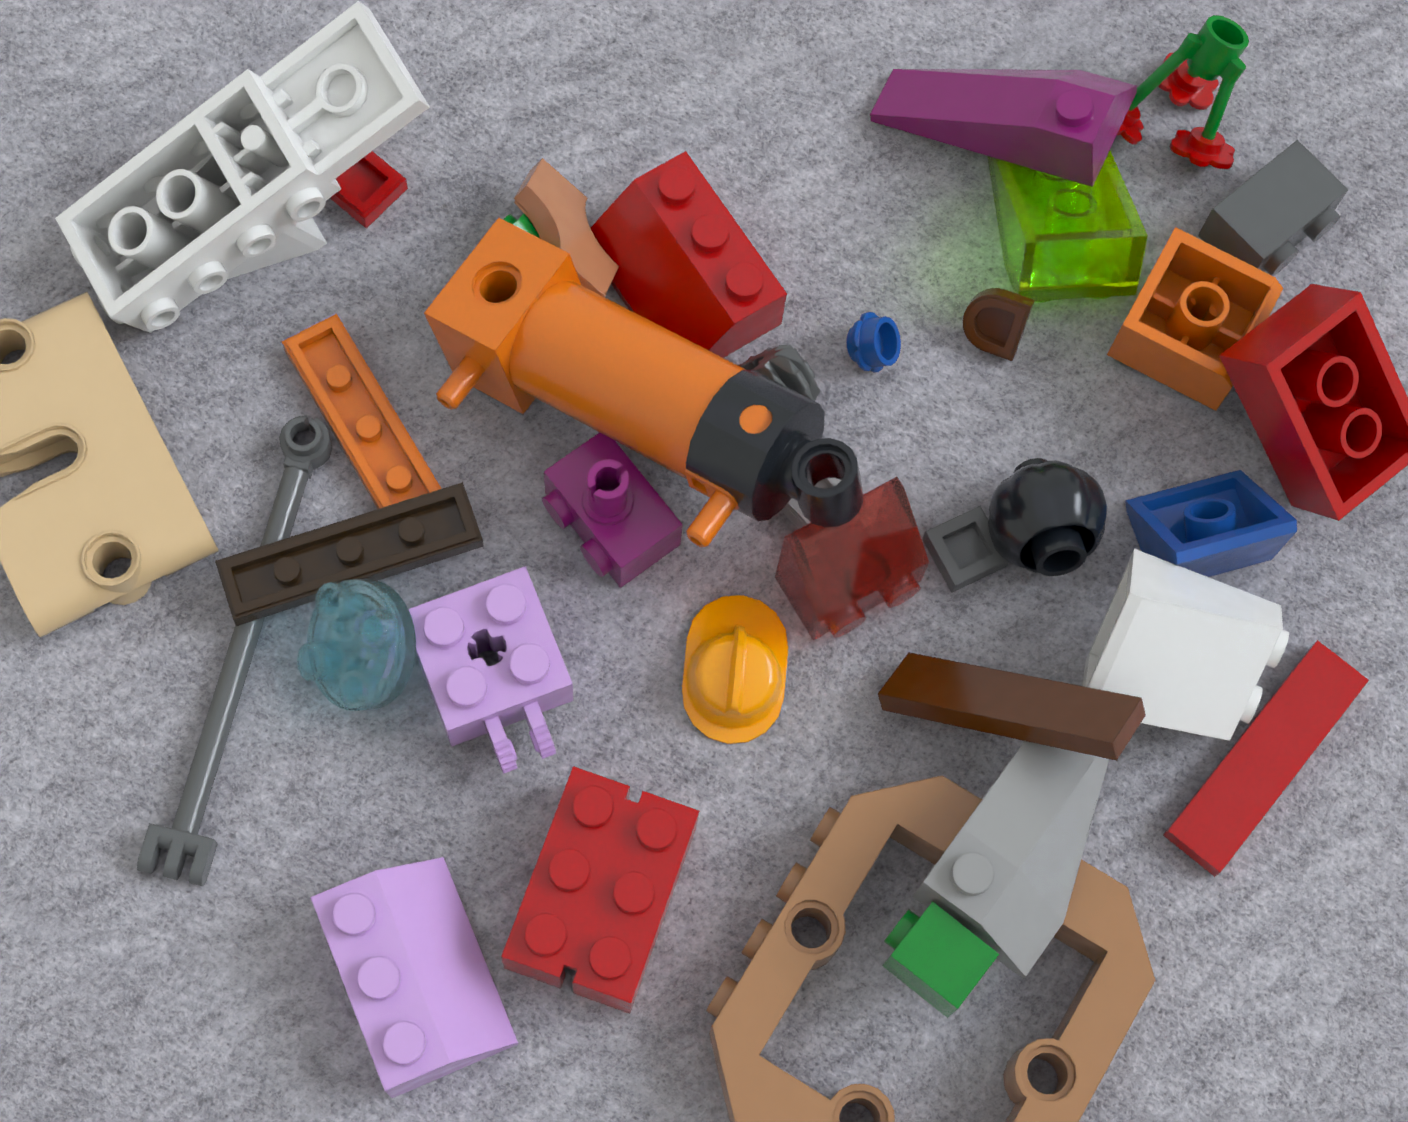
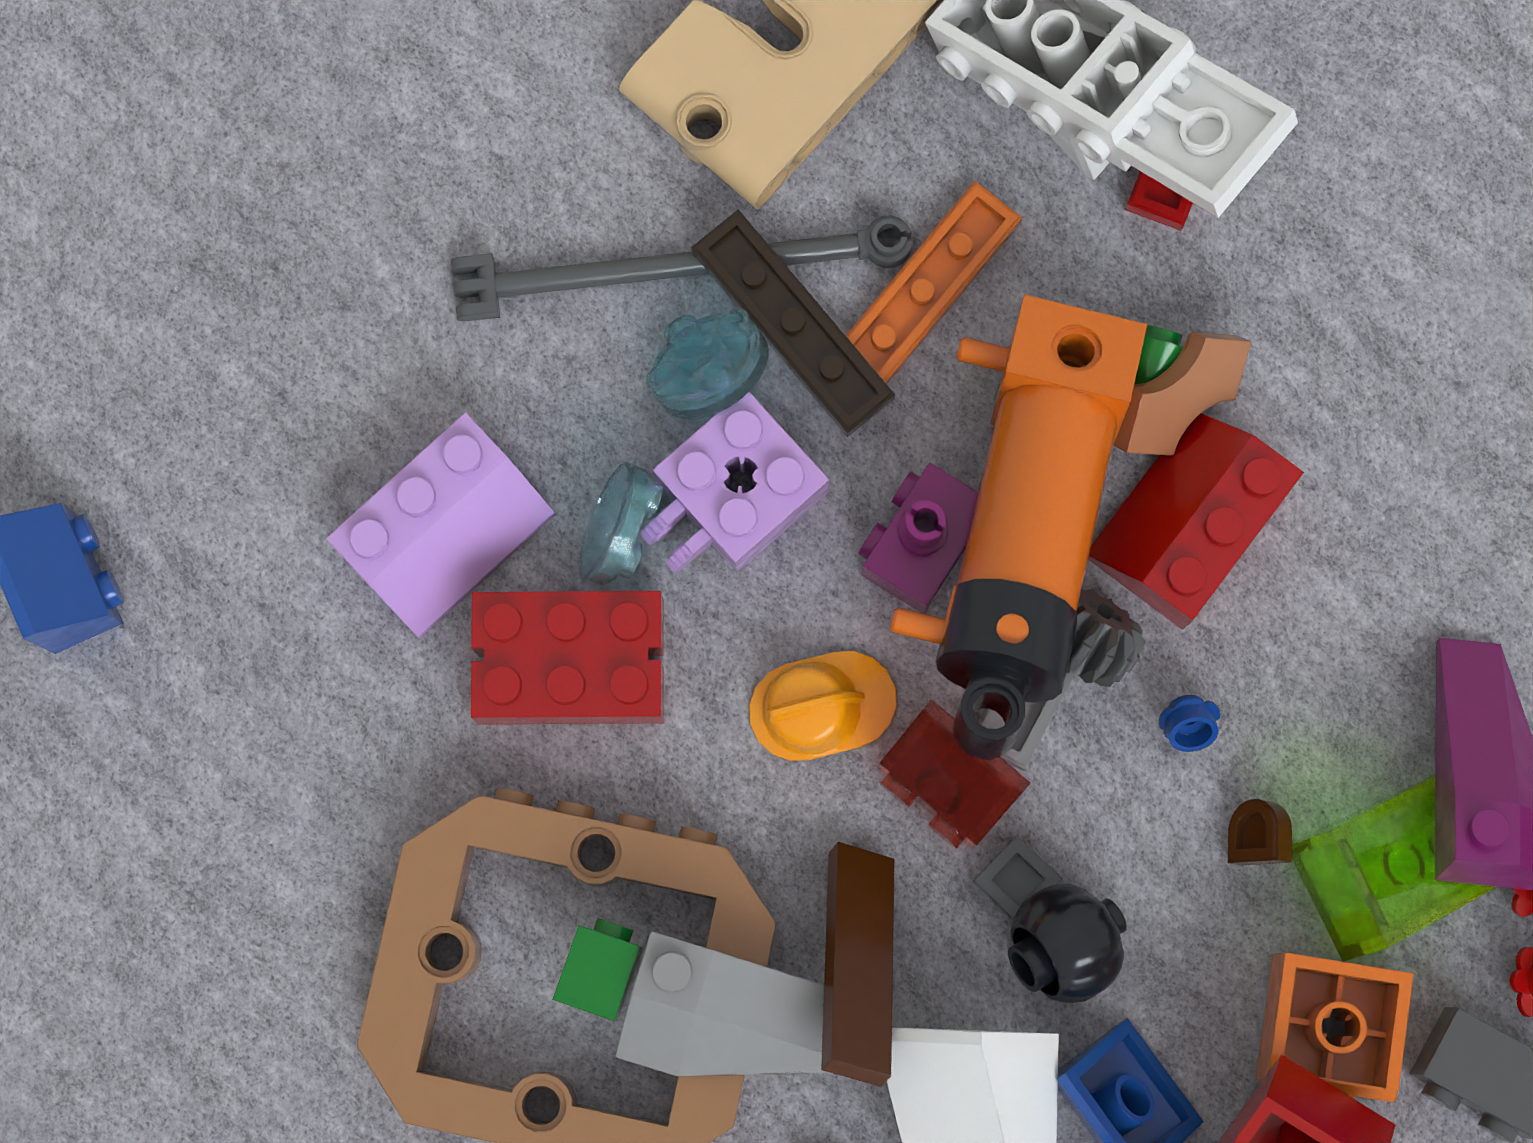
camera: 80 degrees right, 10 degrees up
none -> clear light blue tile [579,462,663,586]

